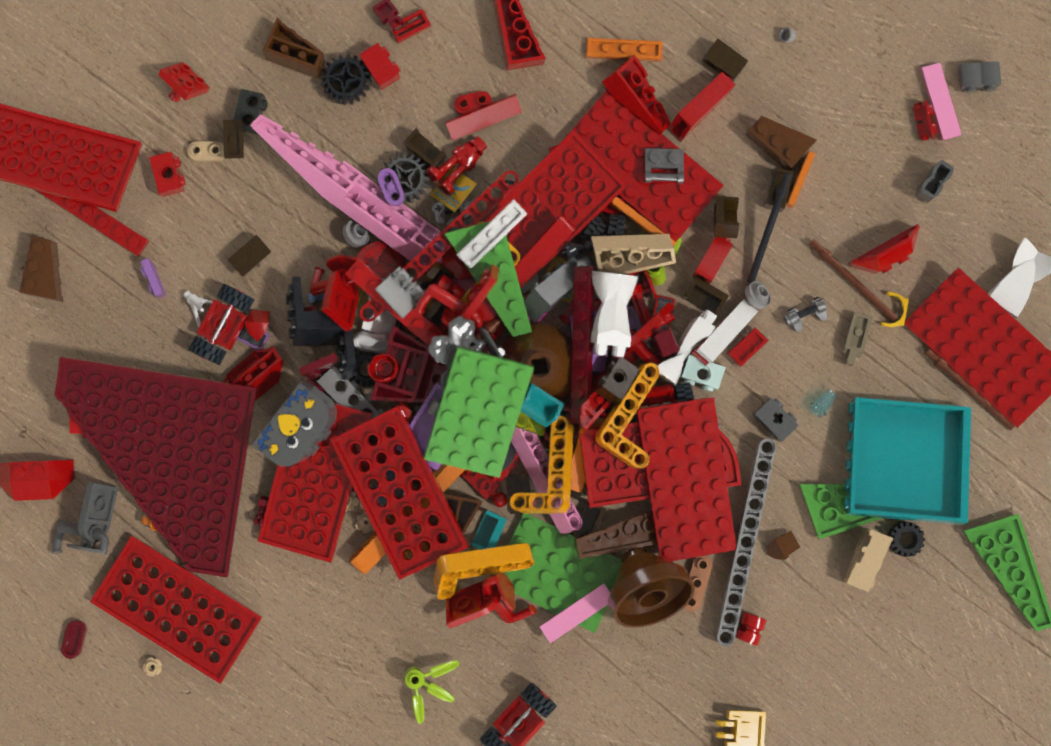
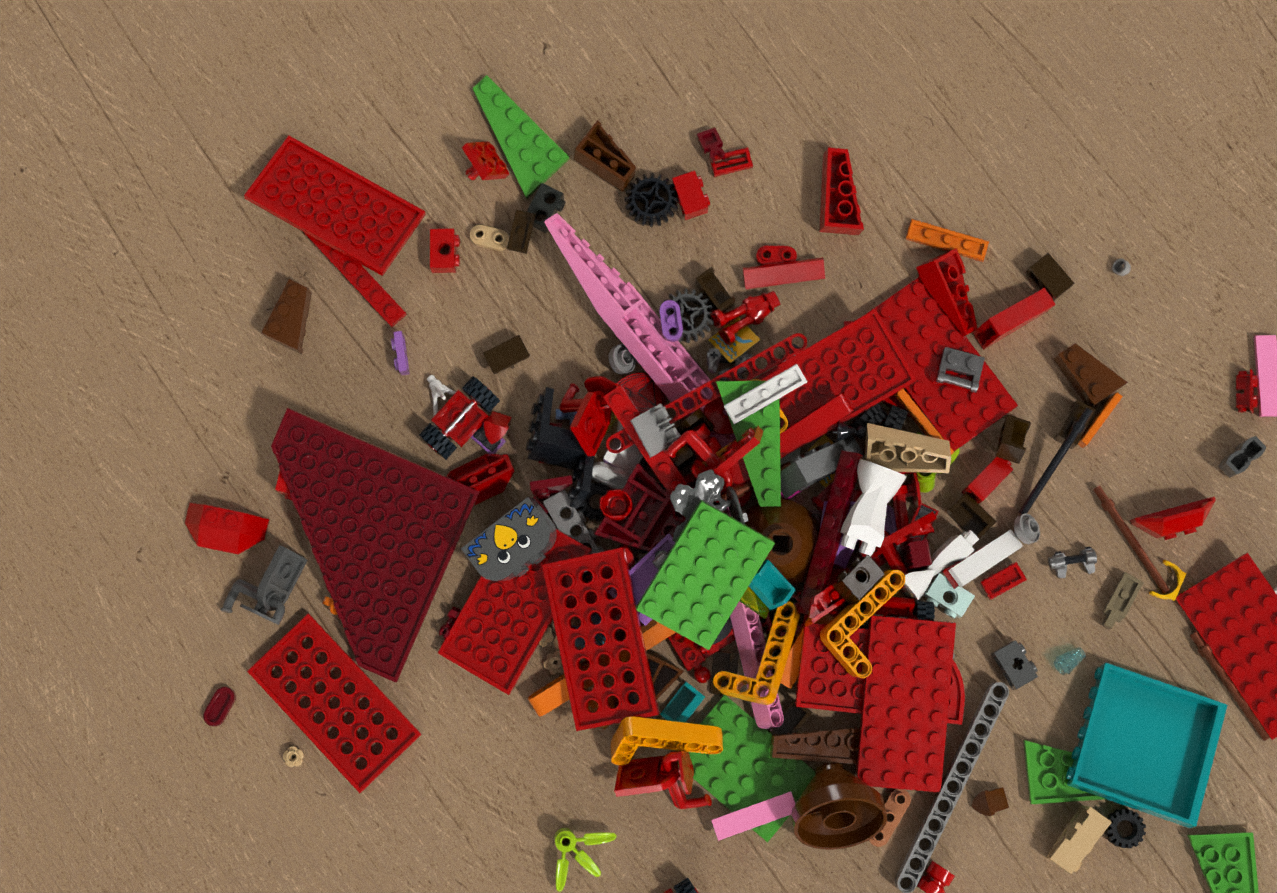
camera: 15 degrees right, 5 degrees down
none -> bright green wing [473,75,570,200]

